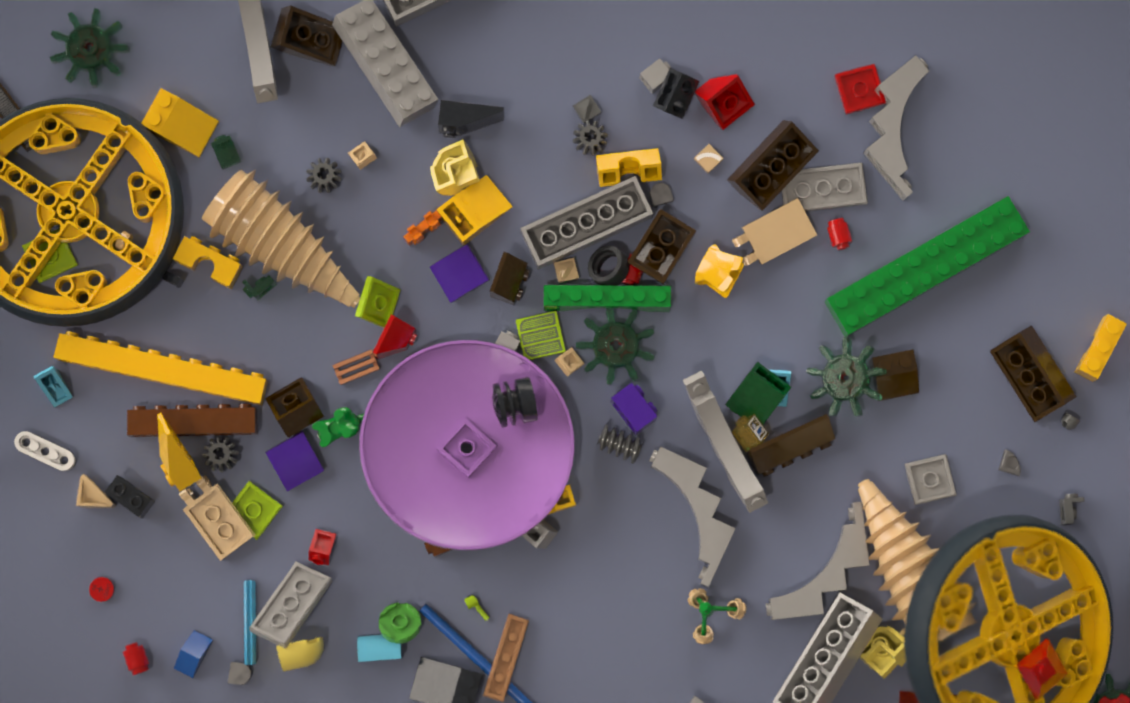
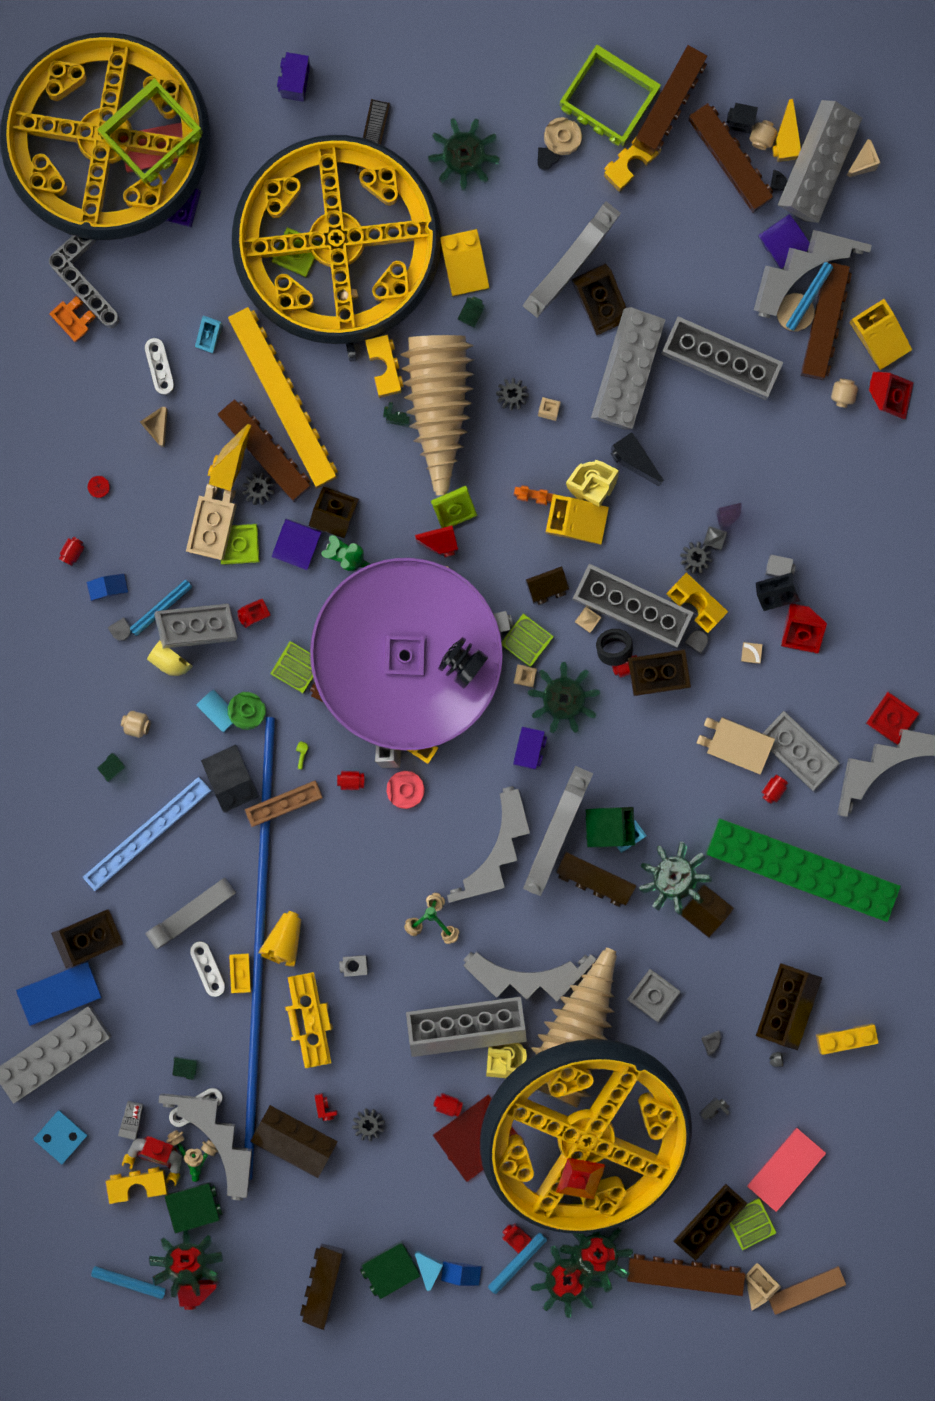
camera: 50 degrees right, 5 degrees up
black brick [105,475,155,519] -> none
nougat tile [332,349,380,385] -> none
dark purple slope [430,244,489,303] -> none
green arch [544,285,671,312] -> none
dark grey piece [597,424,644,464] -> none
yellow piece [695,244,744,298] -> none
dark brown slope [727,120,819,211] -> none
clear yellow brick [731,414,769,452] -> none
none -> tile [270,641,313,693]
none -> red brick [337,771,364,790]
none -> coral tile [386,771,425,809]
none -> clear purple brick [716,503,742,530]

